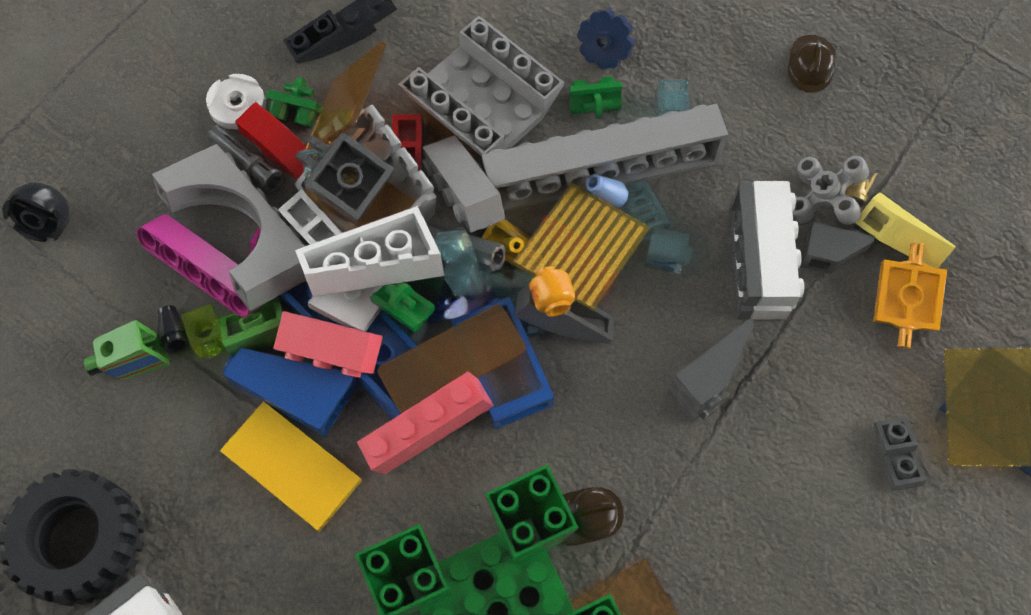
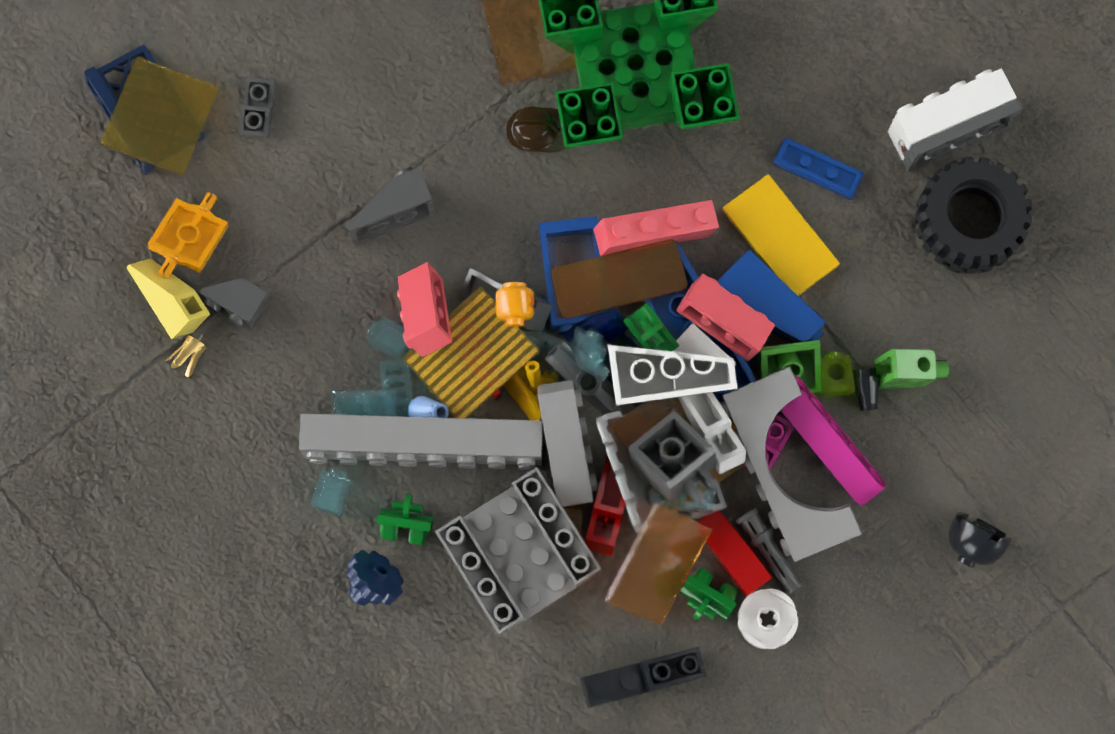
camera: 165 degrees left, 10 degrees up
white piece [729,181,804,320] -> none
dark brown piece [788,35,836,93] -> none
light grey gear [792,156,869,225] -> none
none -> clear light blue slope [333,390,397,416]
none -> coral brick [397,262,452,357]
none -> blue tile [772,137,864,200]

